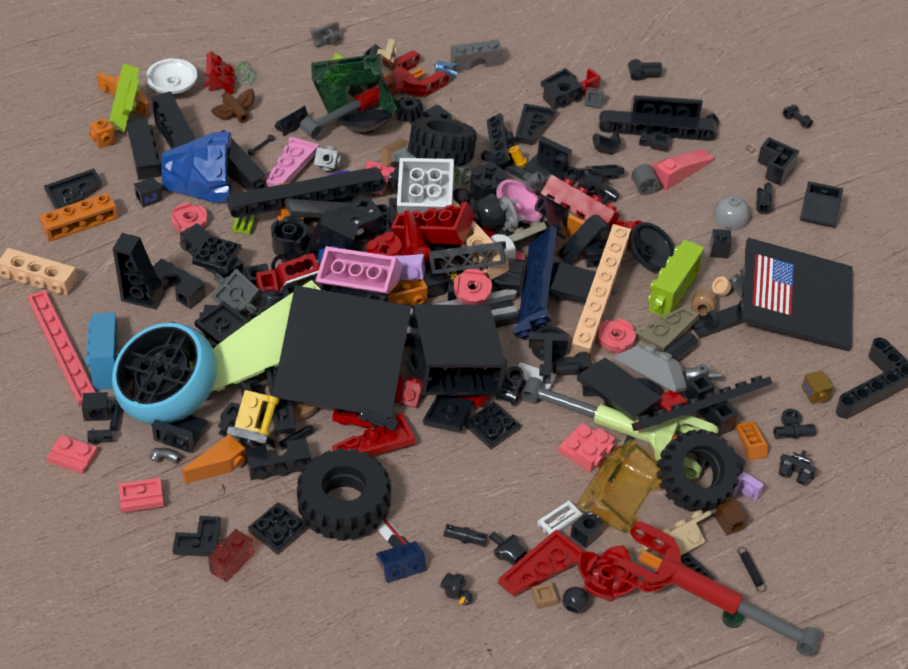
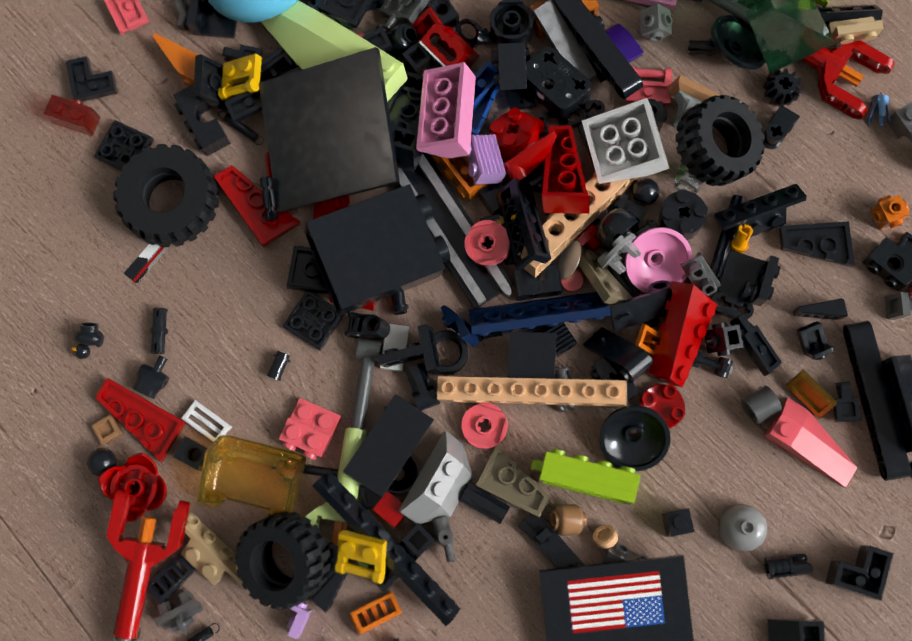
camera: 85 degrees right, 30 degrees up
dark blue bracket [376,541,427,583] -> none
reddish brown brick [715,498,748,536] -> none
none -> flat silver hips [154,591,204,635]
none -> black pin [267,351,290,381]
none -> yellow plate [335,530,387,584]
none -> black pin [688,38,716,56]
none -> pearl gold tile [785,369,837,418]
none -> black slope [793,298,848,320]
none -> orange brick [870,194,910,230]

